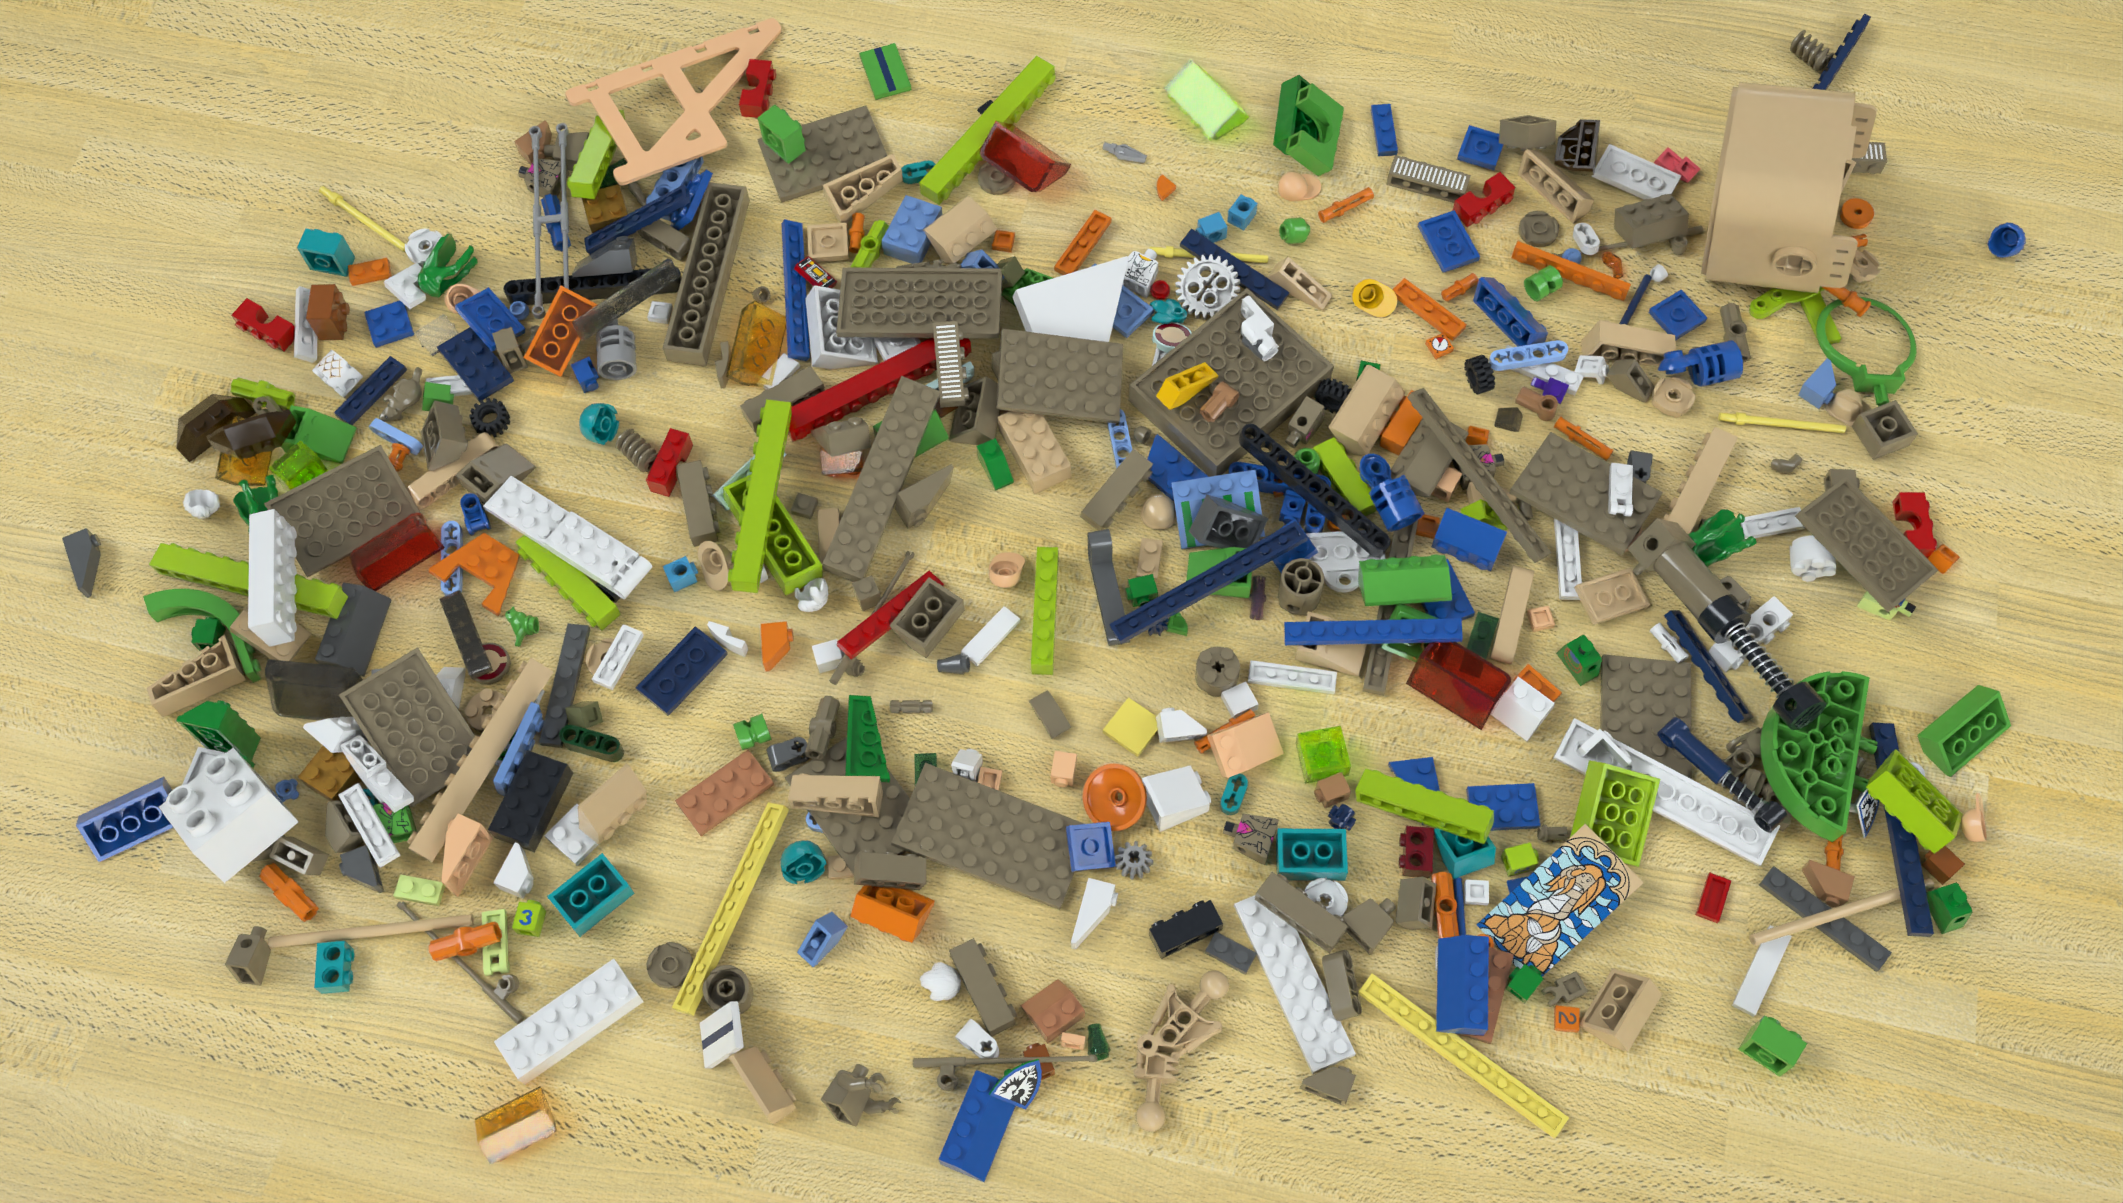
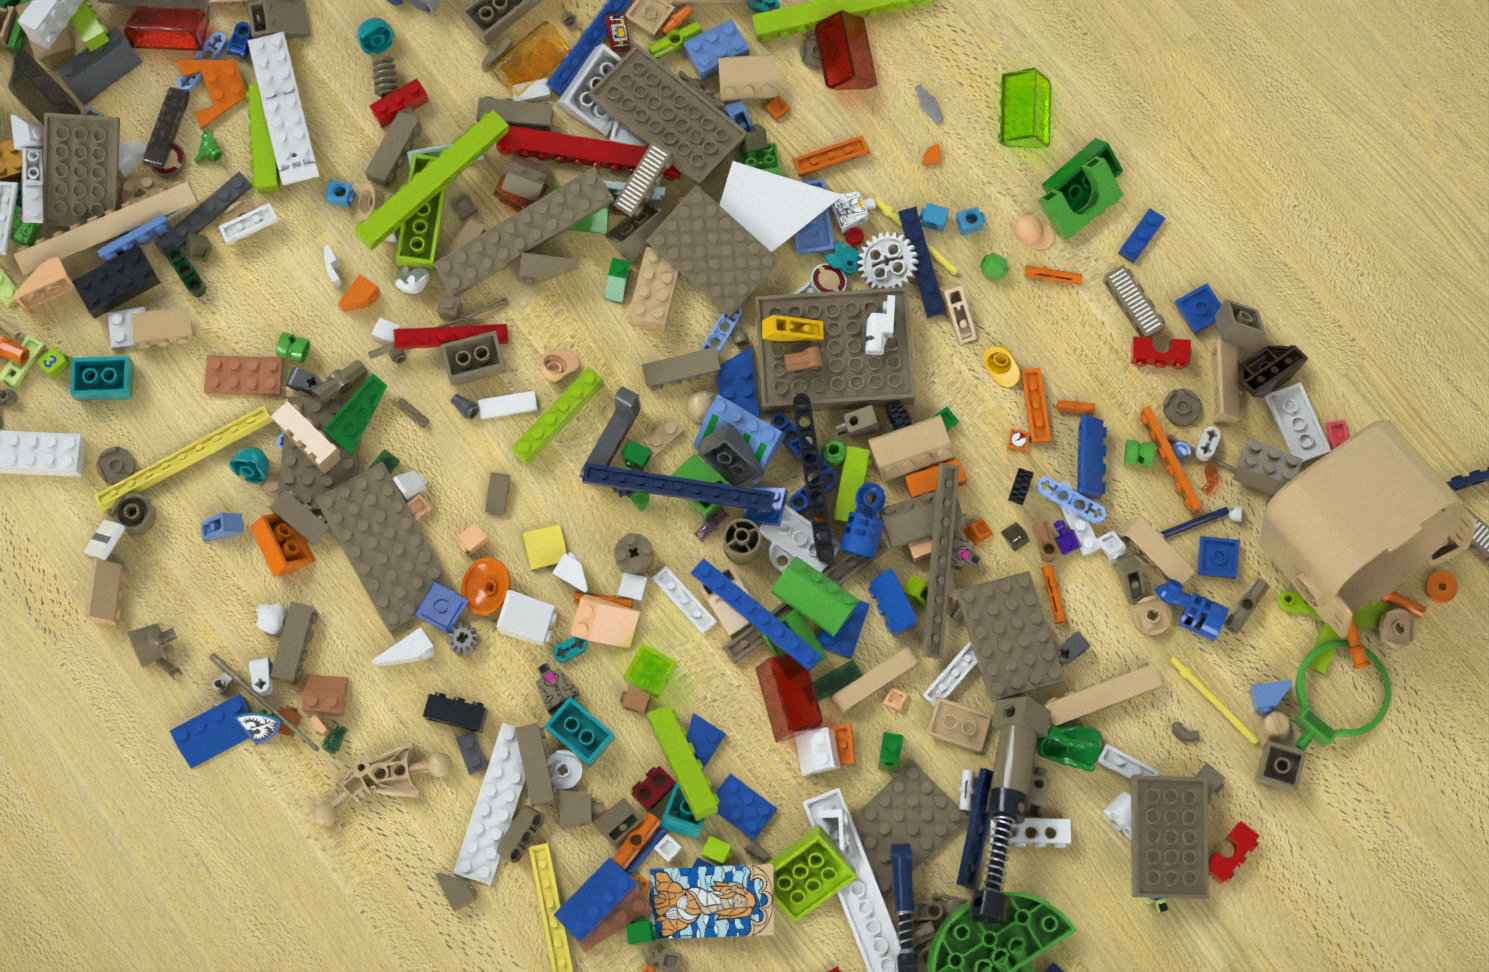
camera: 40 degrees right, 10 degrees up
white slope [494,842,534,899] -> none
dark blue plate [635,626,728,716] -> none
blue brick [1279,490,1306,525] -> none
dark blue gear [1328,804,1356,831] -> none
orange tile [1415,514,1440,539] -> none
blue plate [1418,210,1480,273] -> none
white plate [1608,463,1633,517] -> none
orange slope [1928,544,1960,574] -> none

